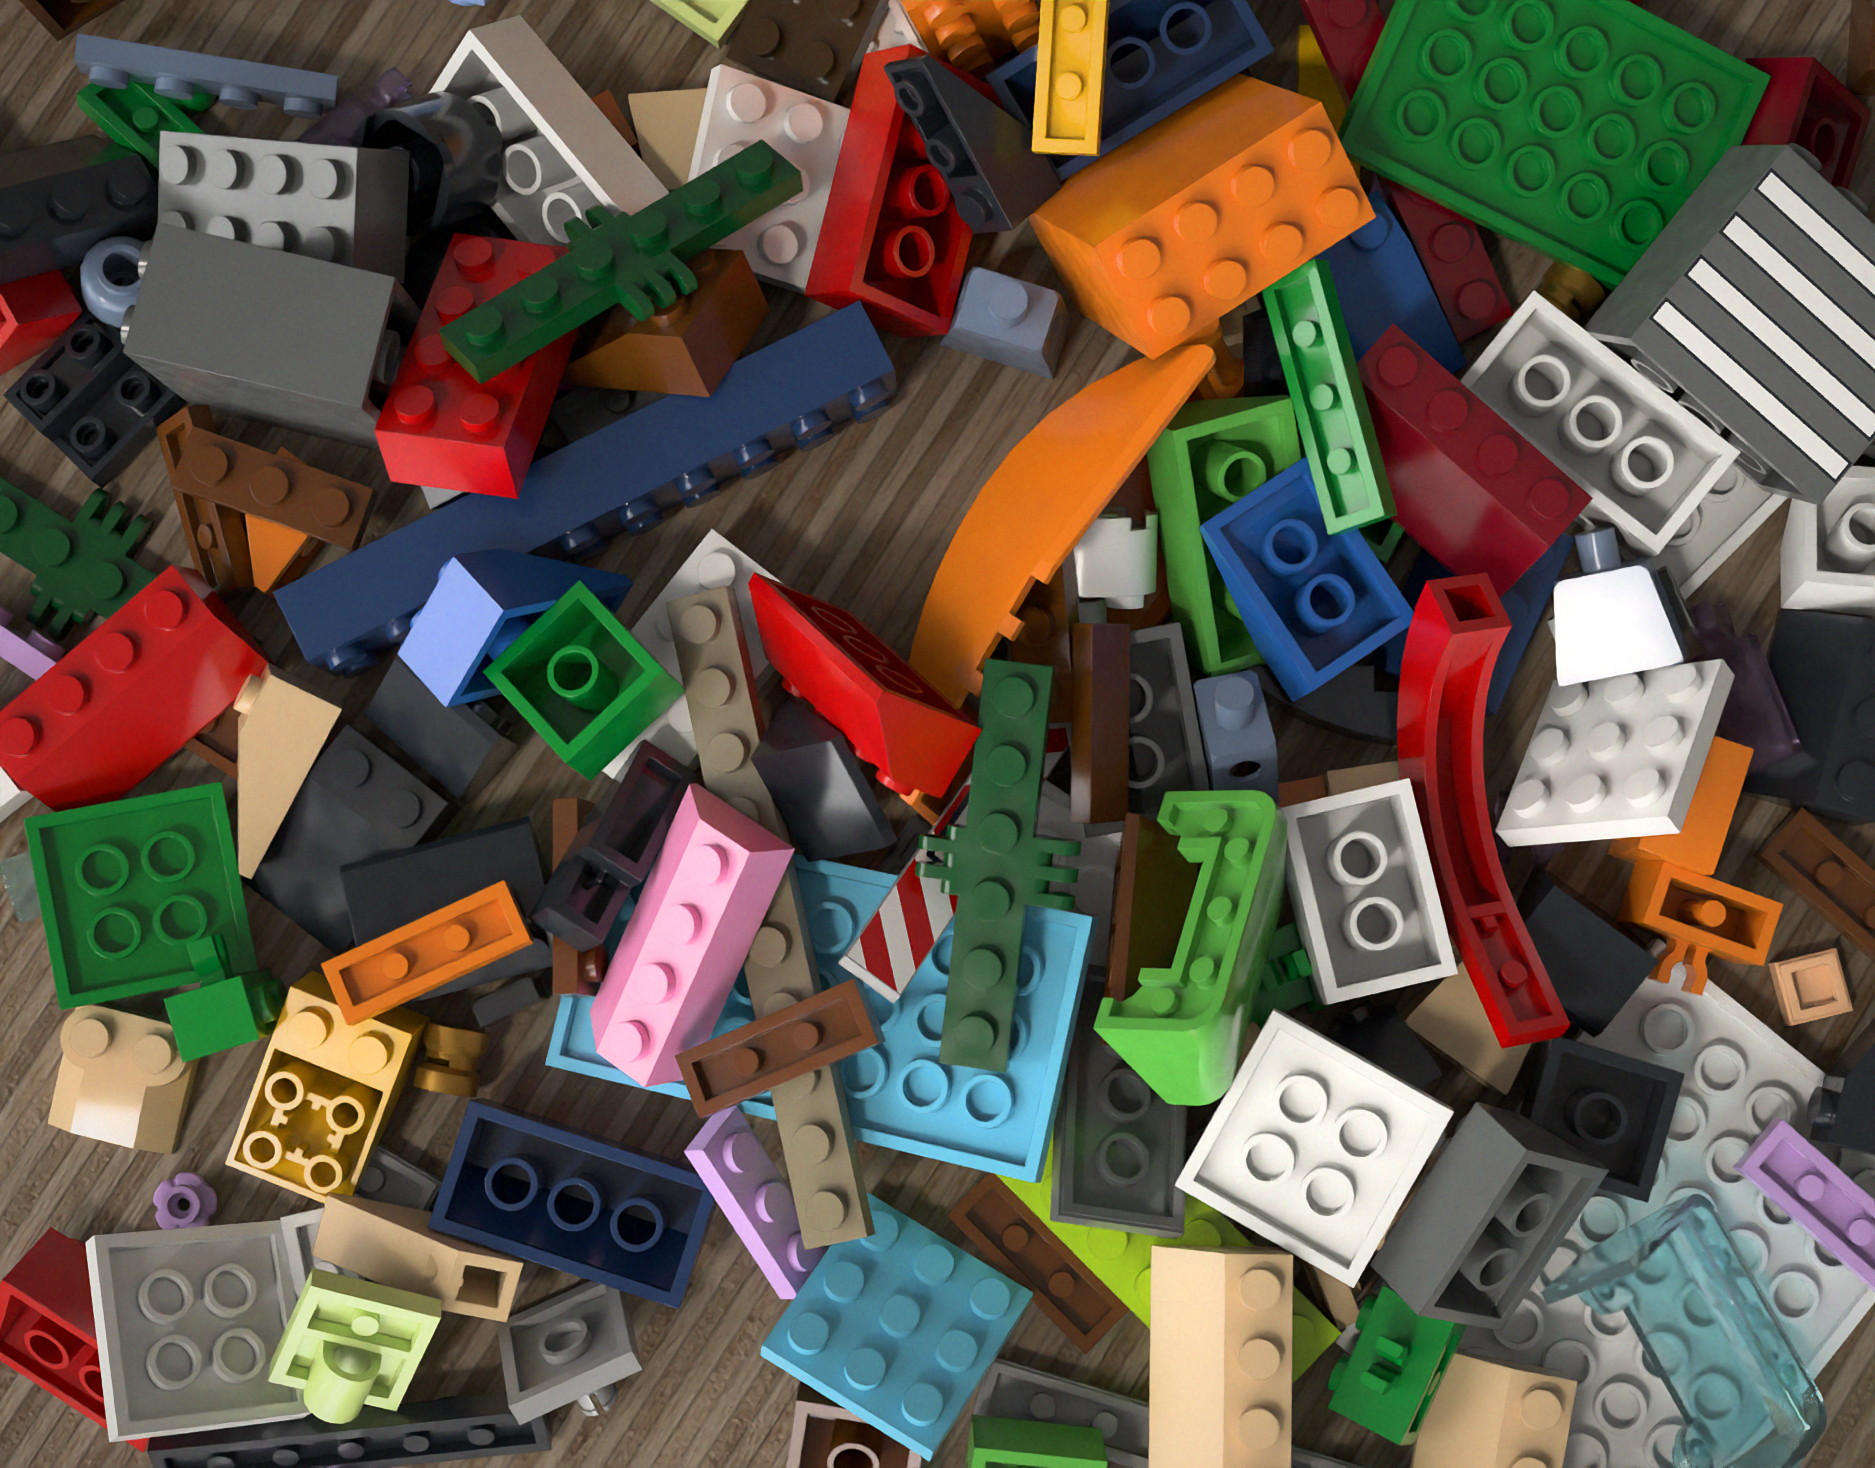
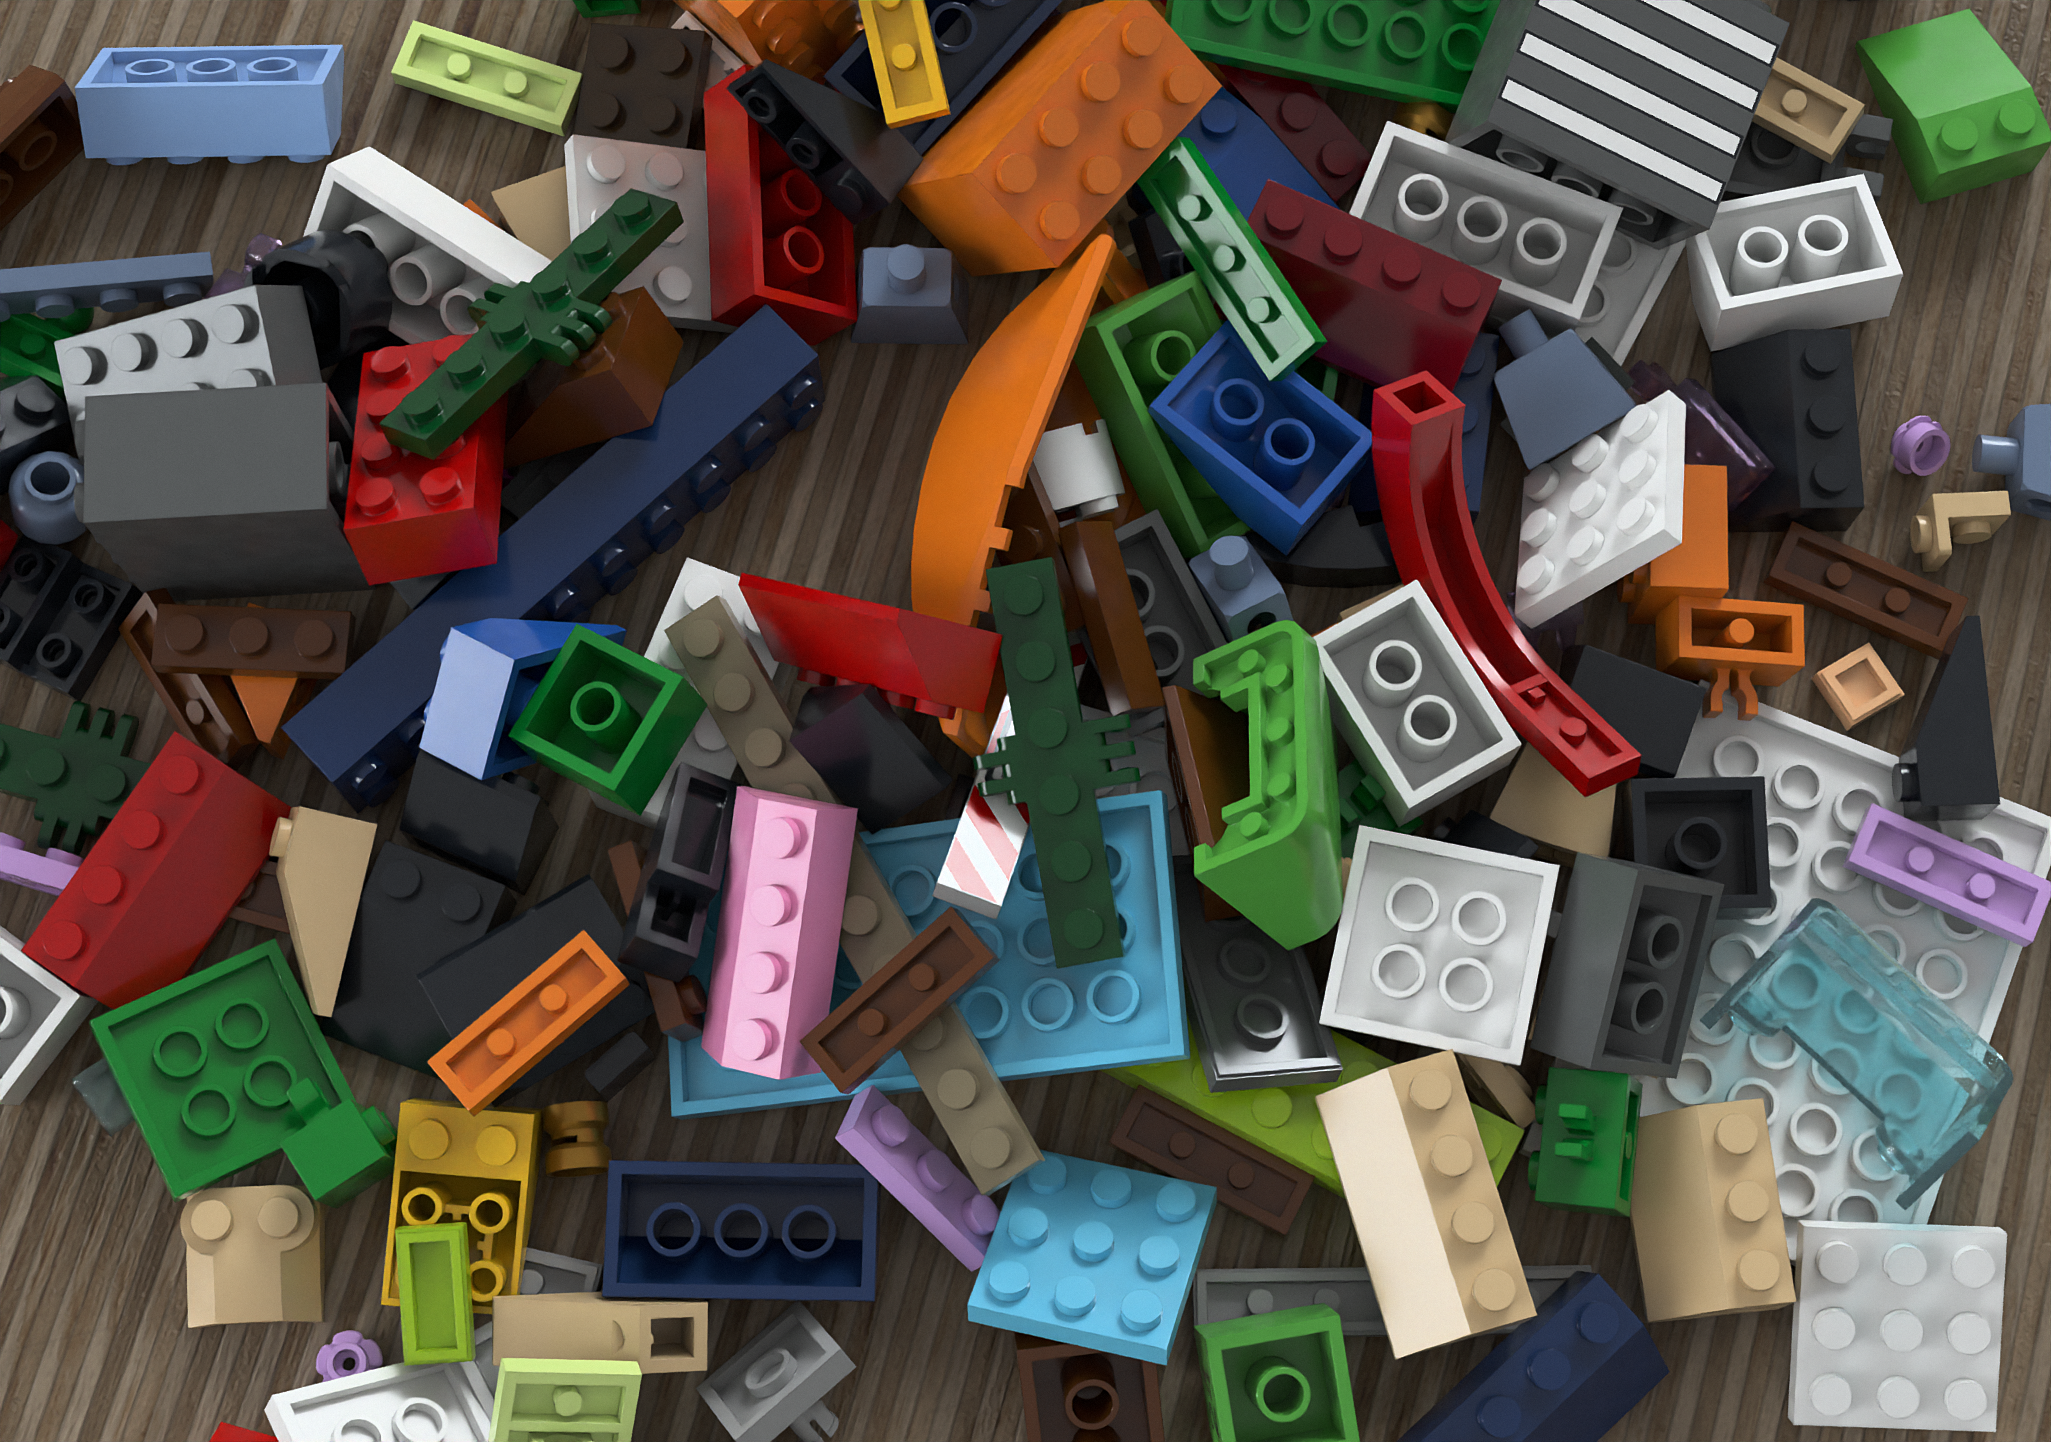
camera: 20 degrees left, 10 degrees down
none -> lime tile [395,1222,476,1366]

